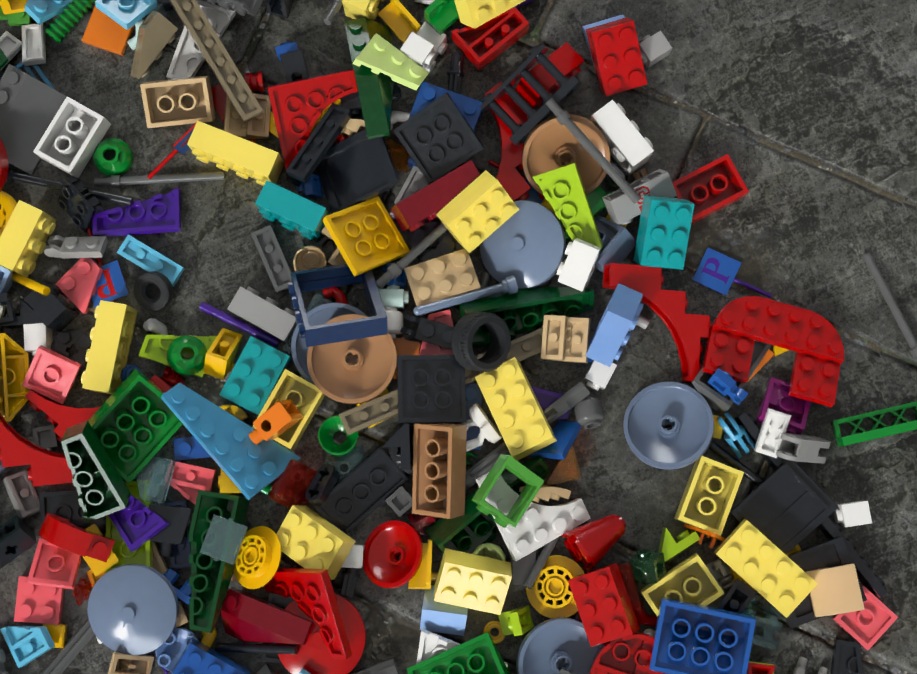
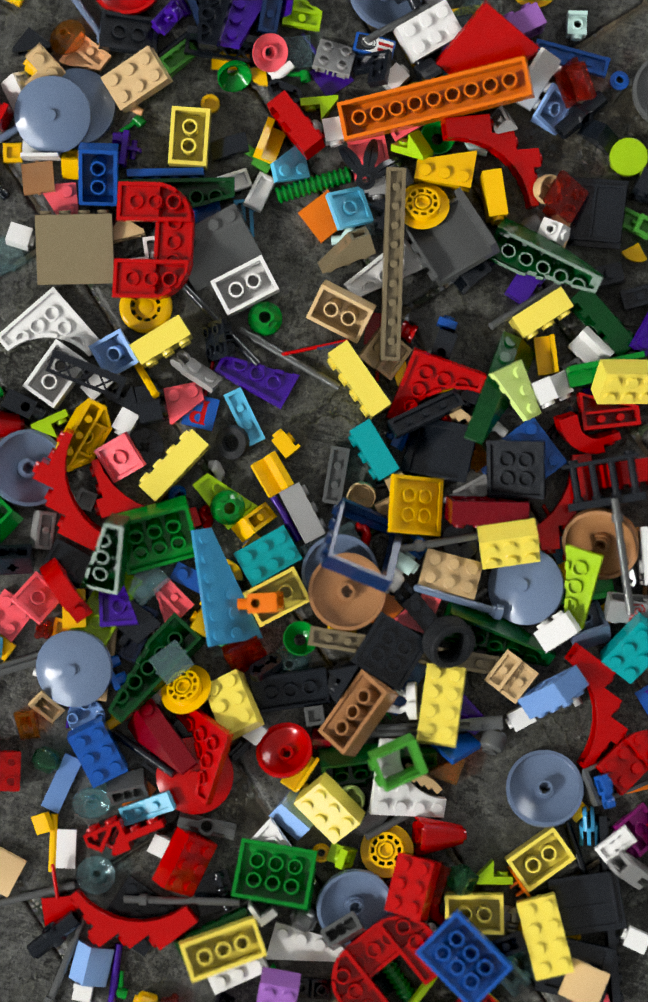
camera: 25 degrees right, 5 degrees up
none -> yellow panel [251,451,294,498]
none -> yellow brick [271,429,301,459]
none -> red arch [553,411,621,454]

